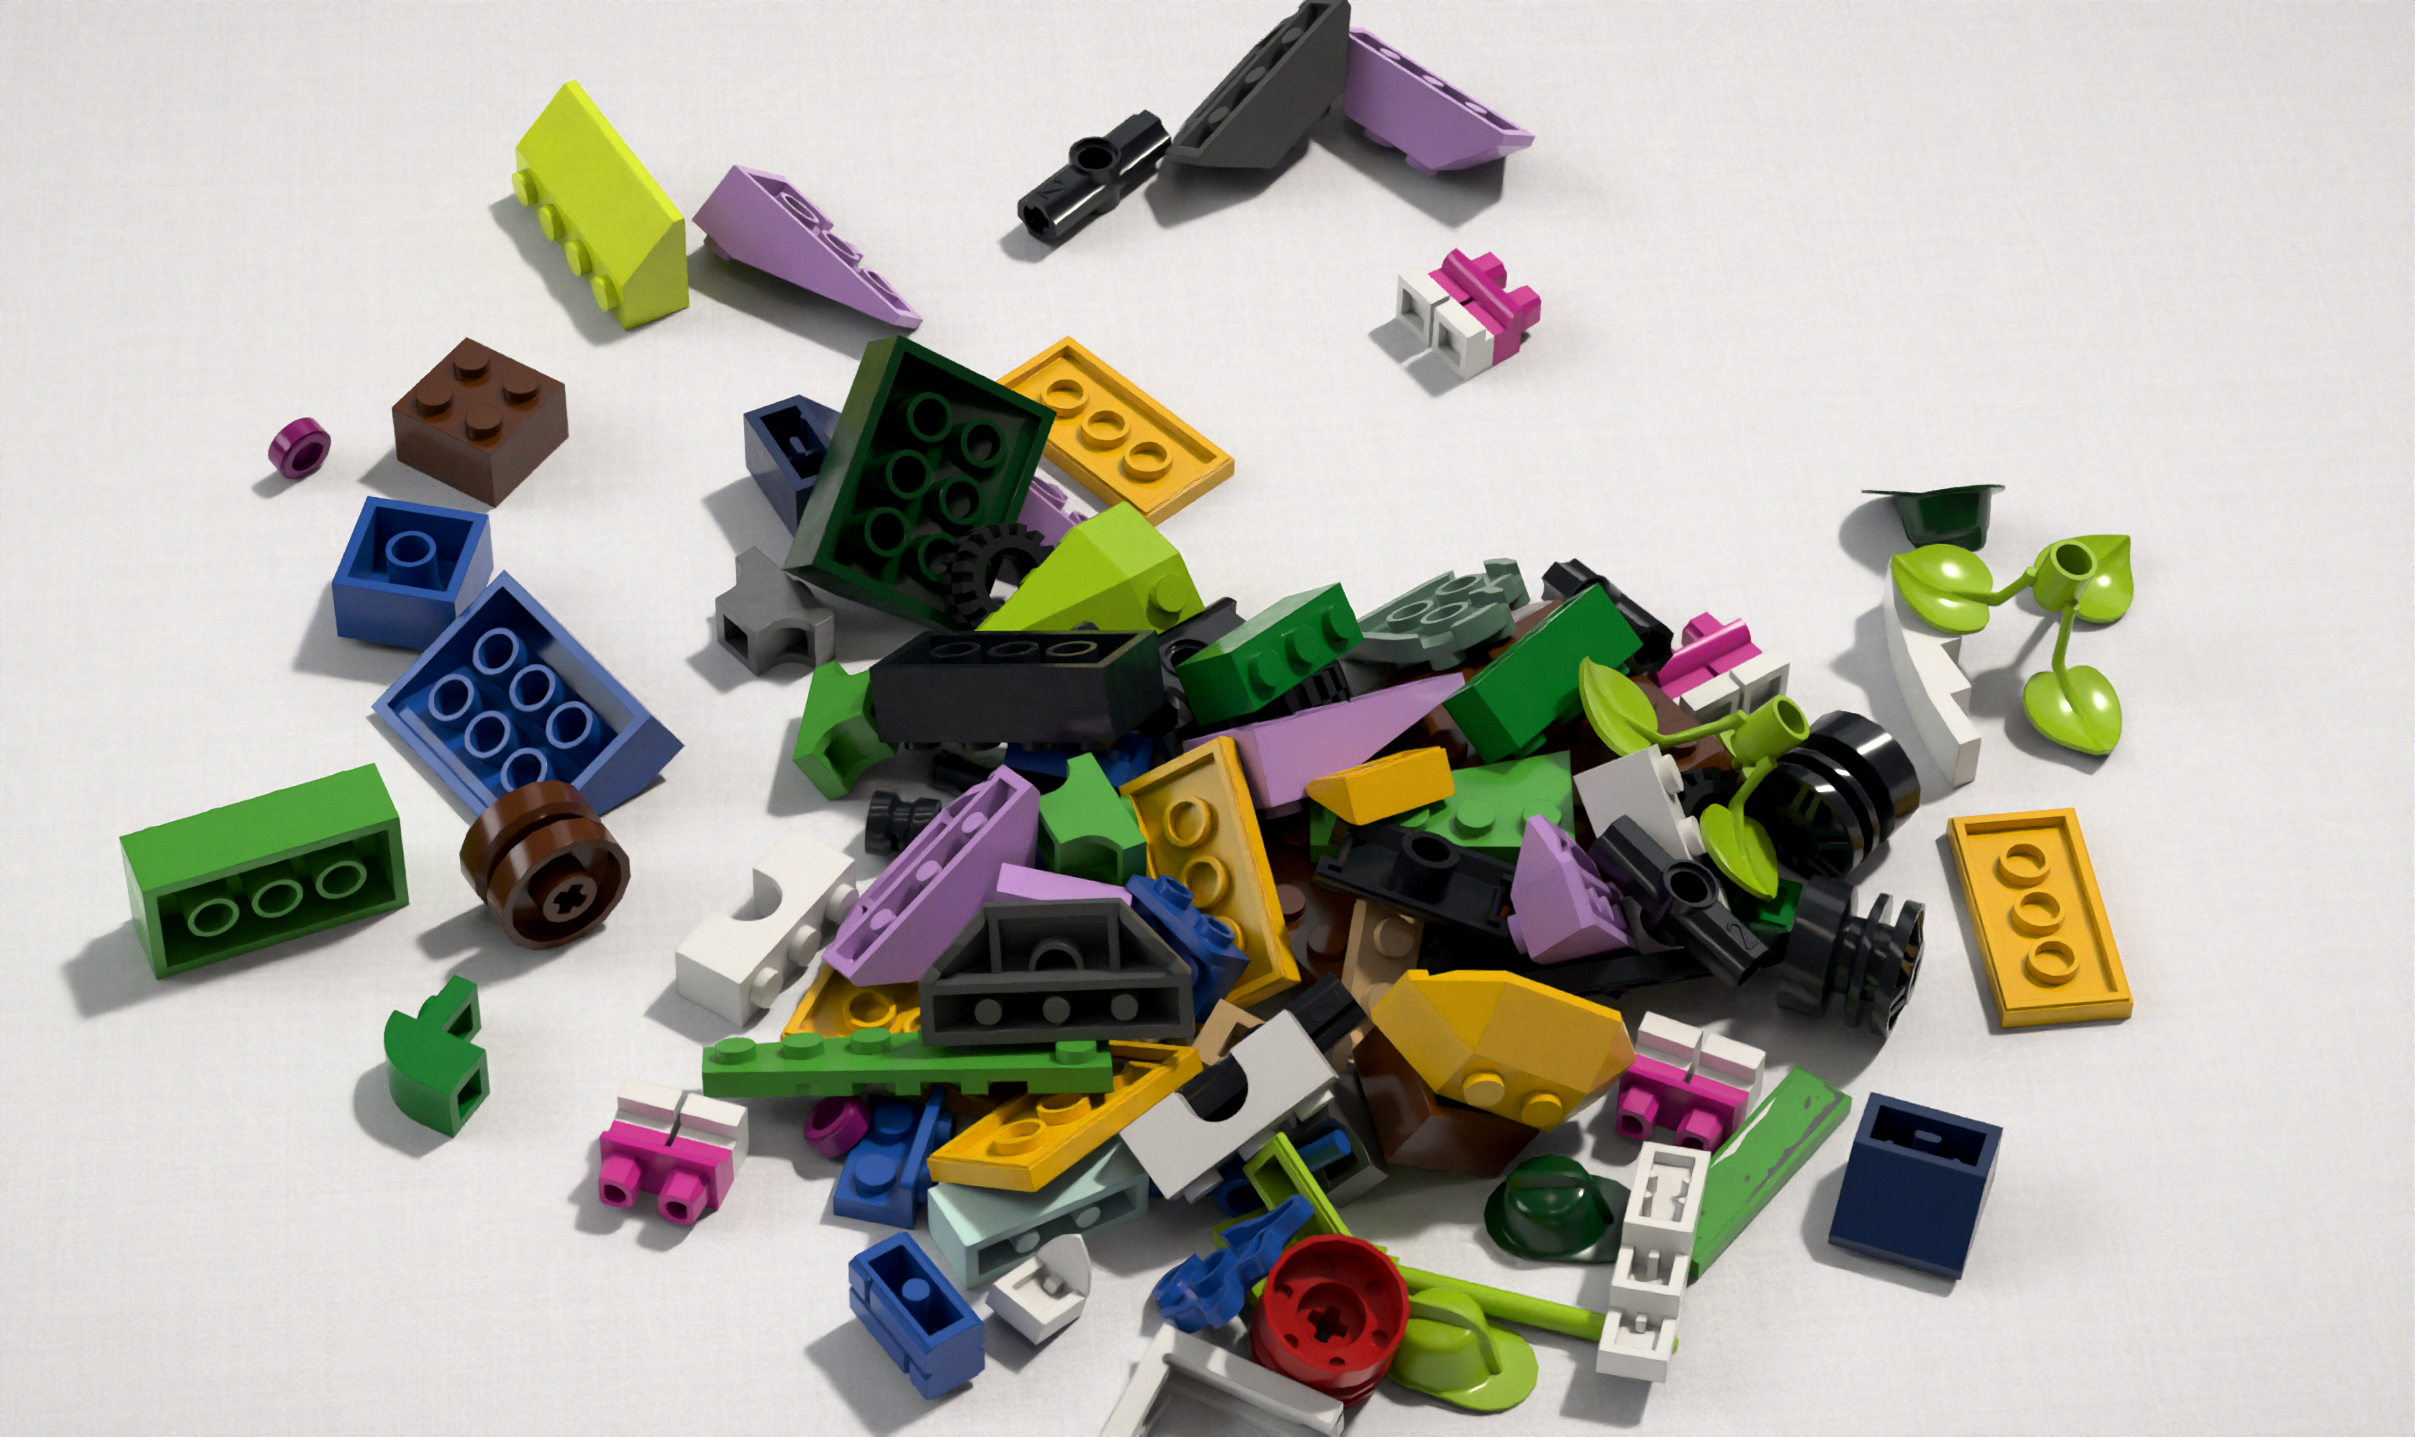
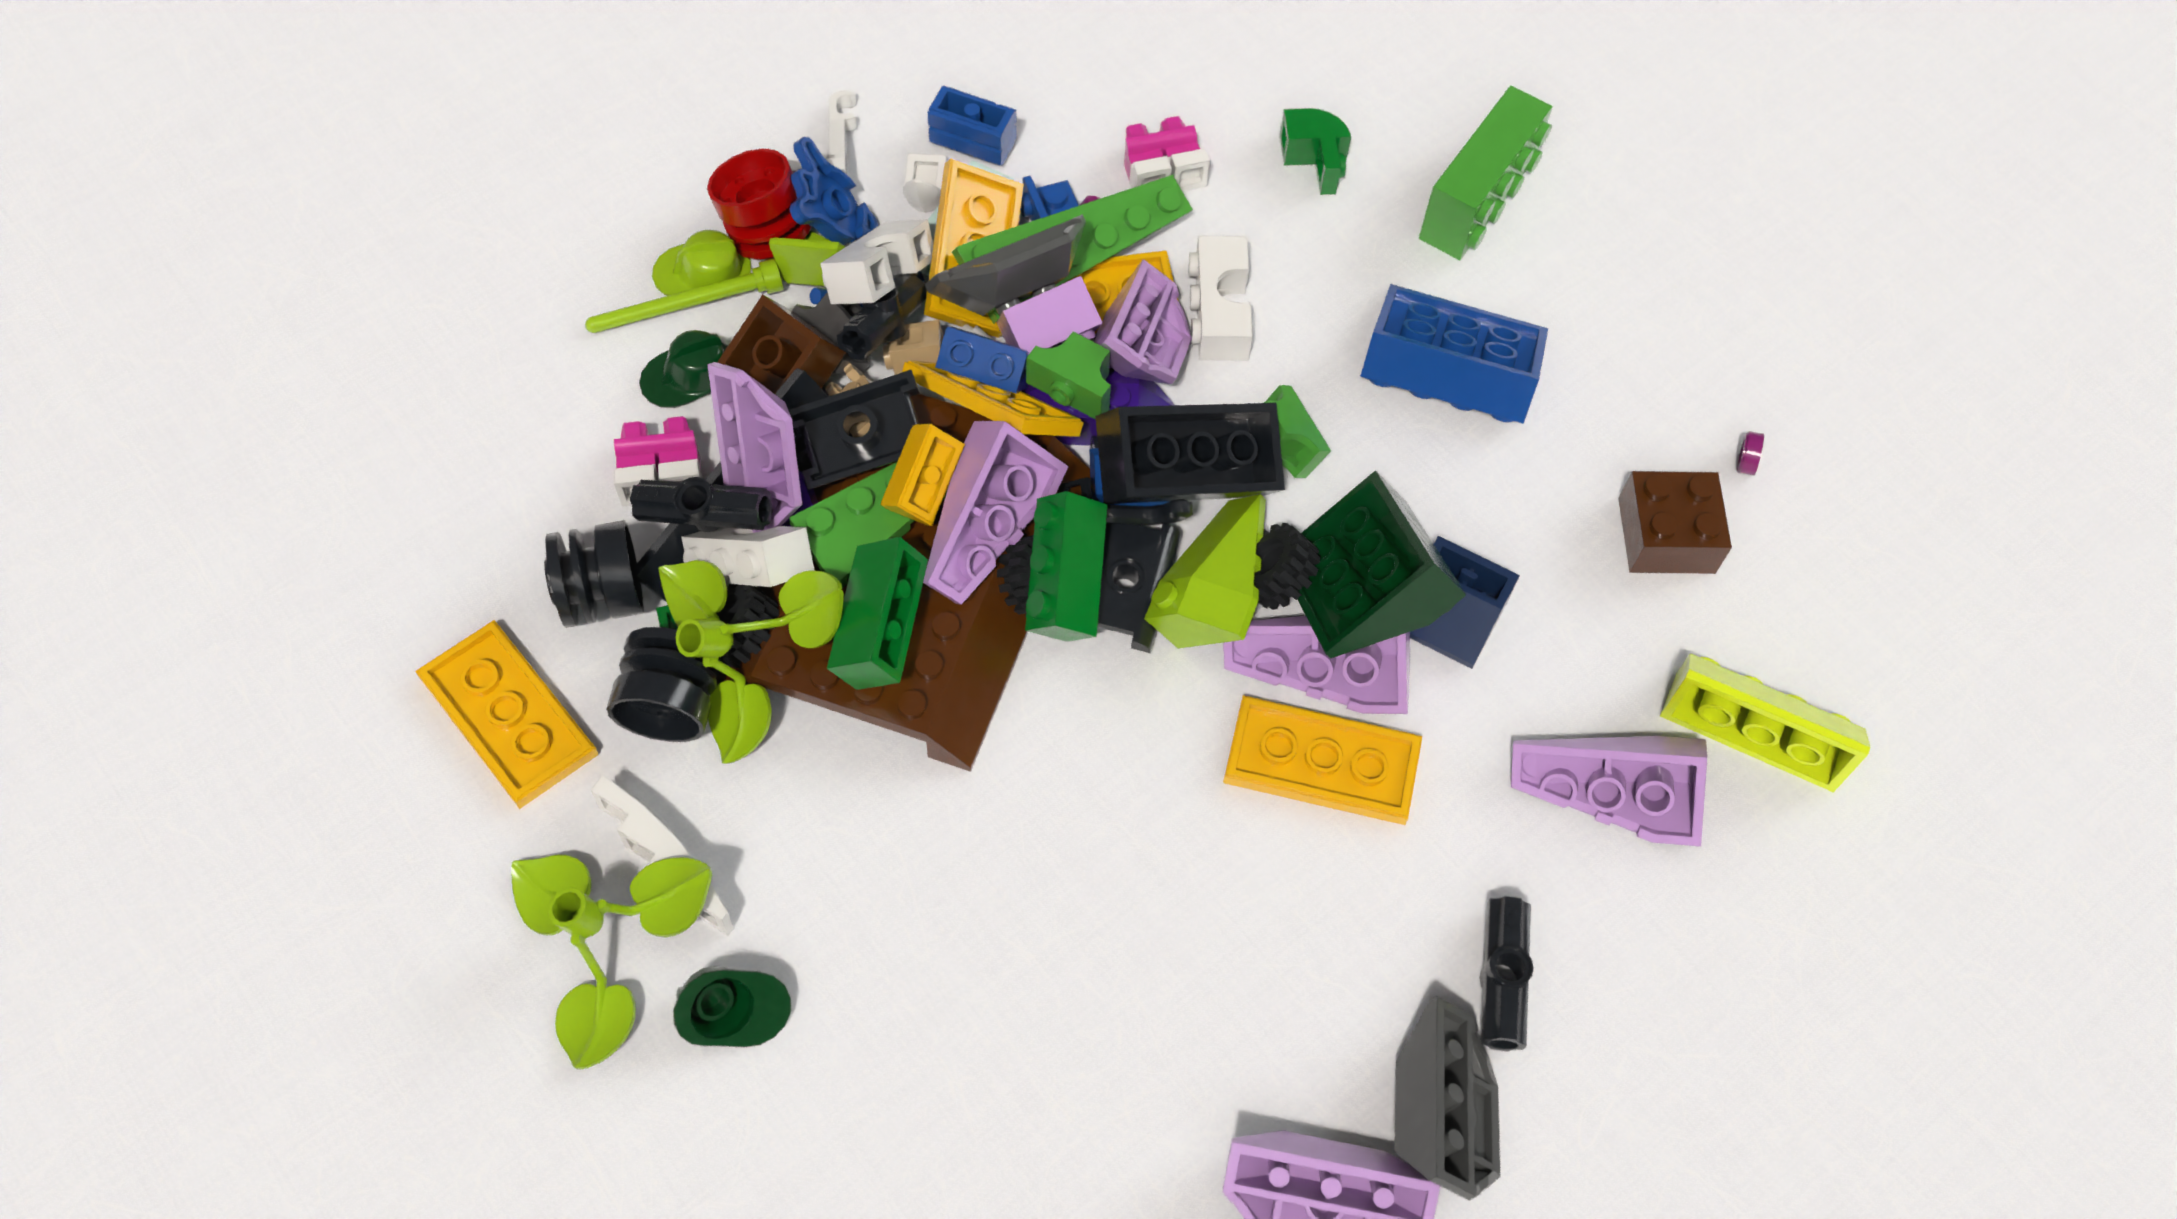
camera: 145 degrees right, 15 degrees up
blue brick [331,496,494,650] -> none
reddish brown wheel [459,780,631,951] -> none
flat silver brick [715,546,836,676] -> none
black wheel [864,790,942,857] -> none
sand green plate [1338,558,1530,671] -> none
yellow wedge [1371,970,1636,1133] -> none
hips [1395,248,1541,382] -> none
black piece [1541,558,1674,675] -> none
white slope [1596,1141,1711,1384] -> none
hips [1642,612,1790,739] -> none
bright green tile [1689,1066,1852,1279] -> none
dark blue slope [1828,1092,2003,1280] -> none

